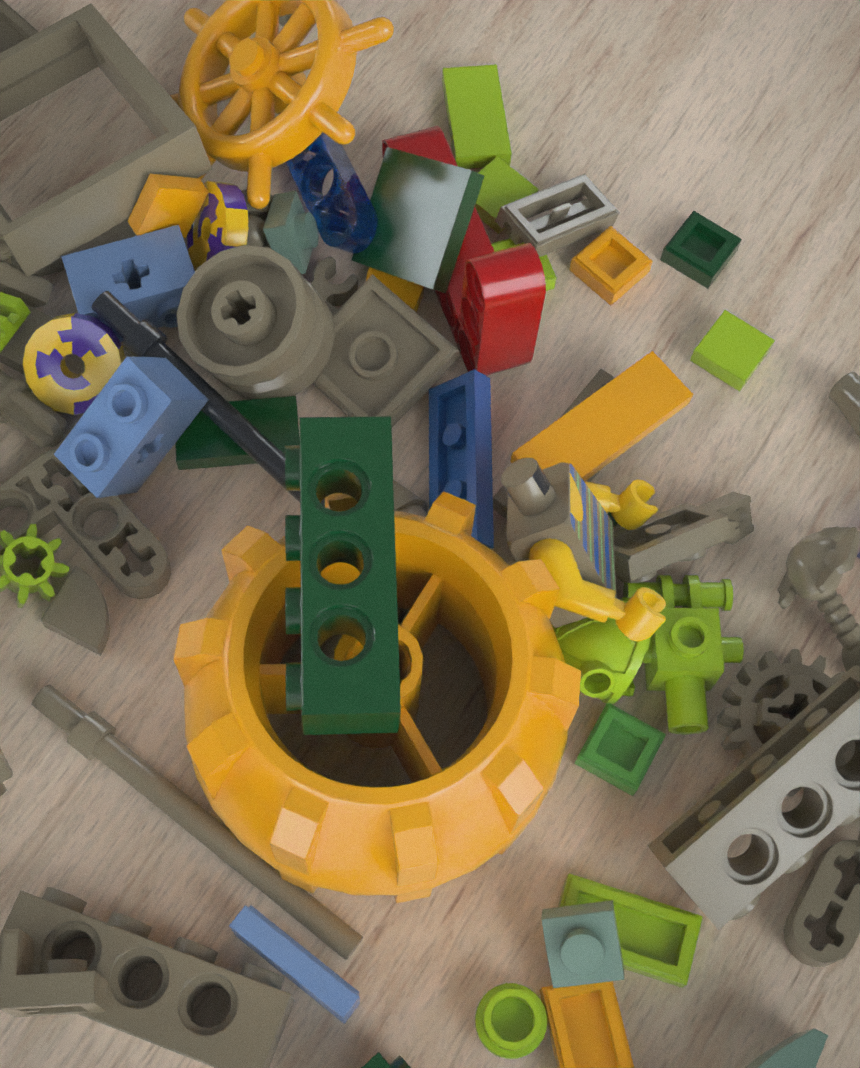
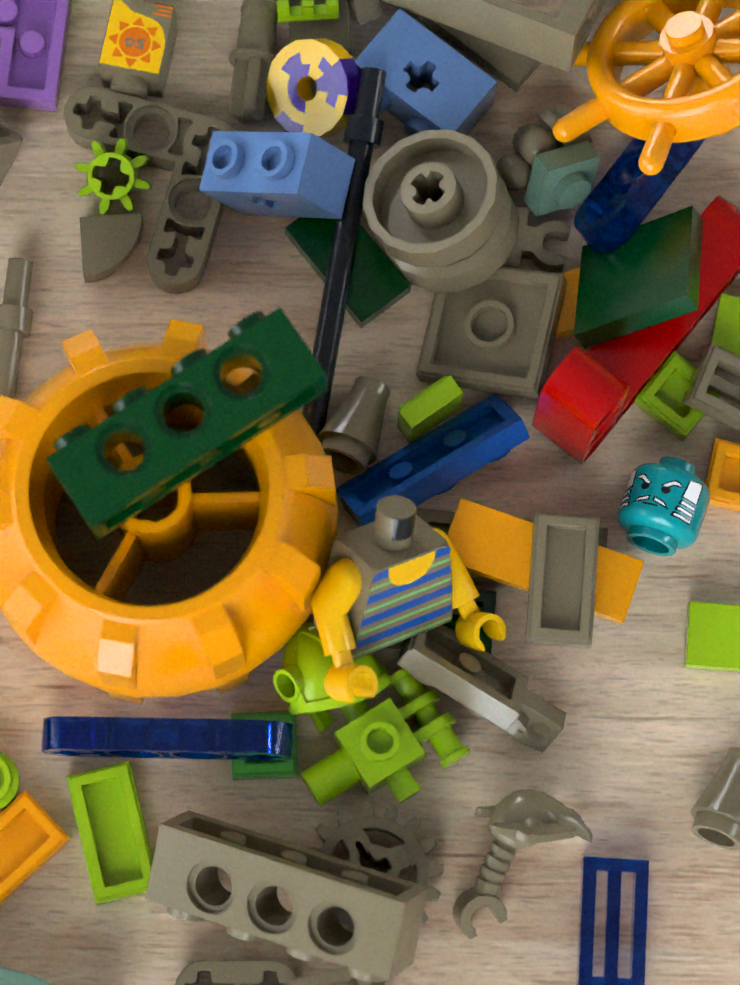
camera: 60 degrees right, 10 degrees up
light orange tile [127,174,209,238] -> none
yellow piece [187,181,249,271] -> none
sand green plate [541,900,625,988] -> none
none -> clear blue beam [41,716,293,761]
none -> lime tile [397,375,464,444]
none -> dark tan tile [525,511,600,649]
none -> teal head [618,456,710,556]

